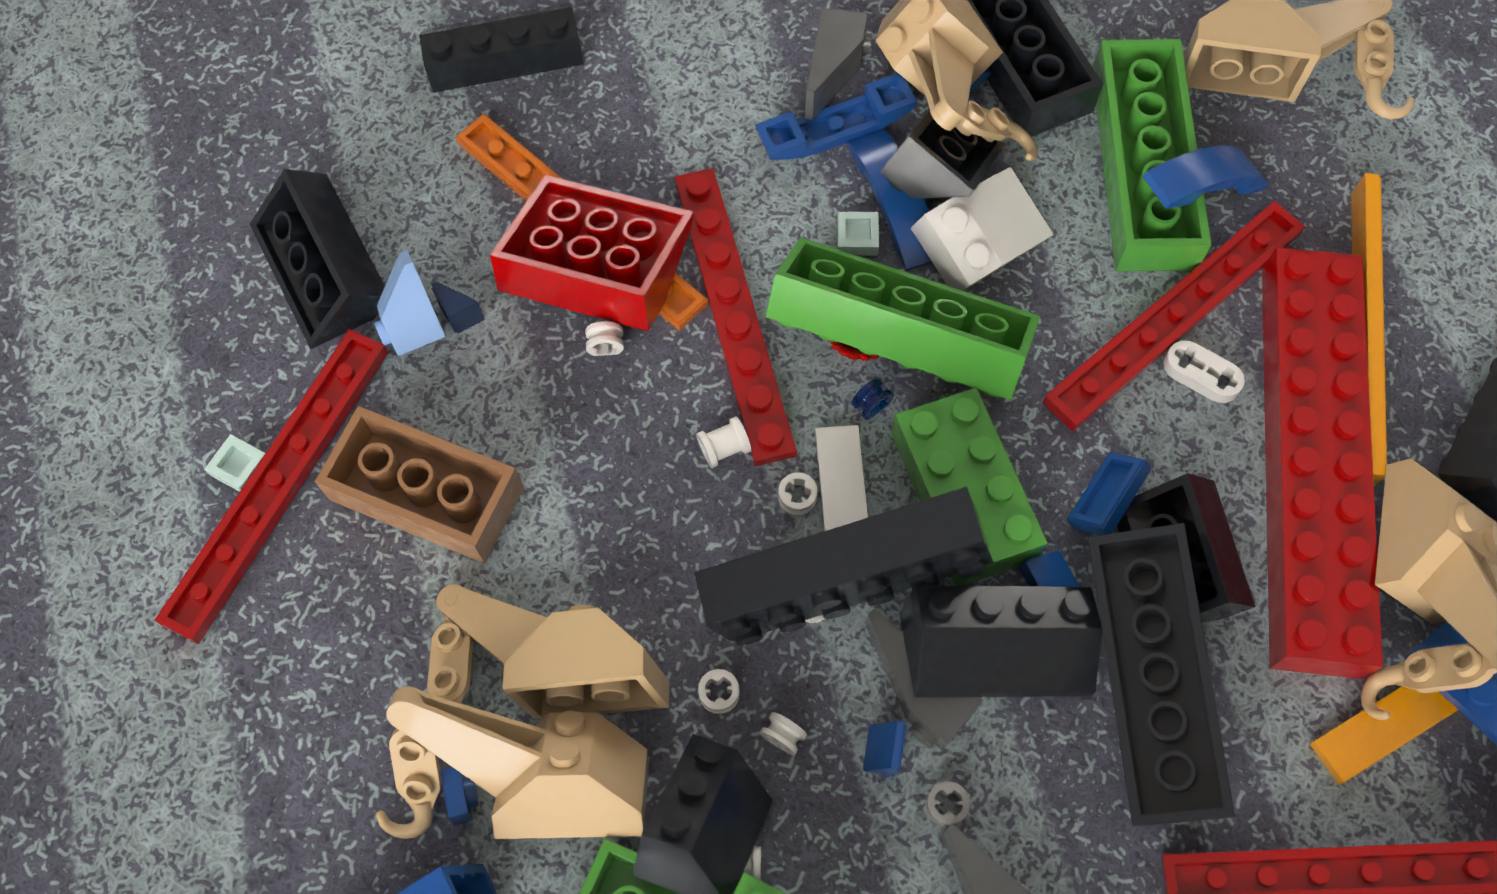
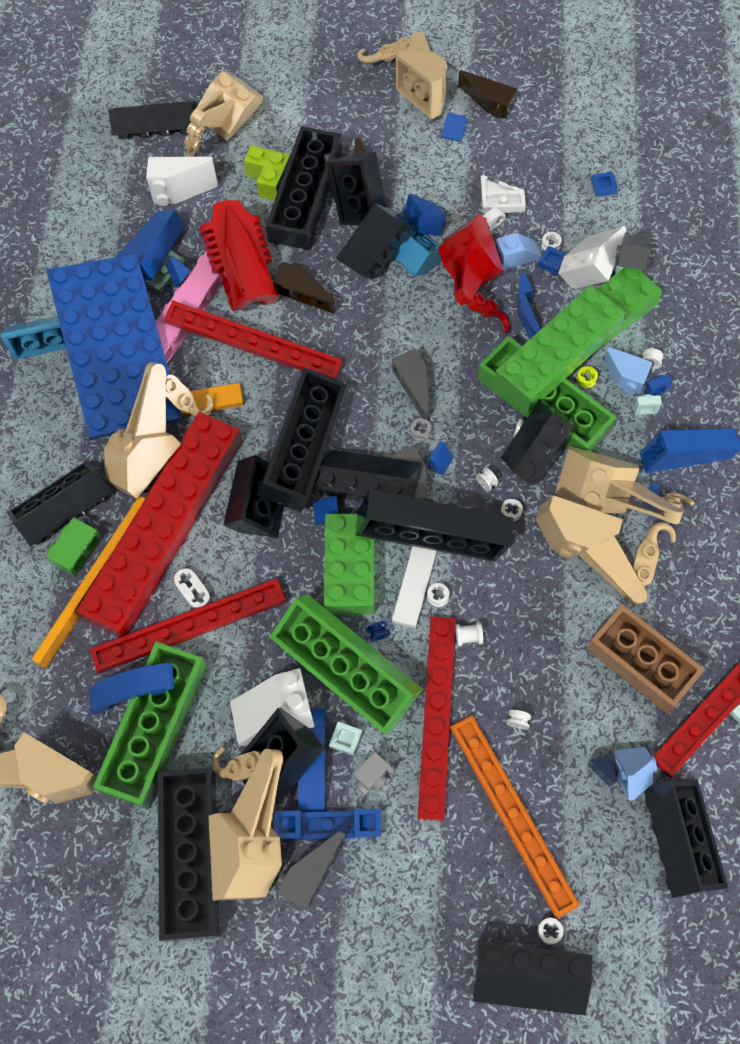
camera: 160 degrees left, 0 degrees up
red slope [490,175,694,331] -> none
blue tile [1067,452,1151,535] -> none
none -> bright green brick [46,517,102,577]
none -> light grey brick [353,752,394,795]
none -> white bush [537,918,564,945]

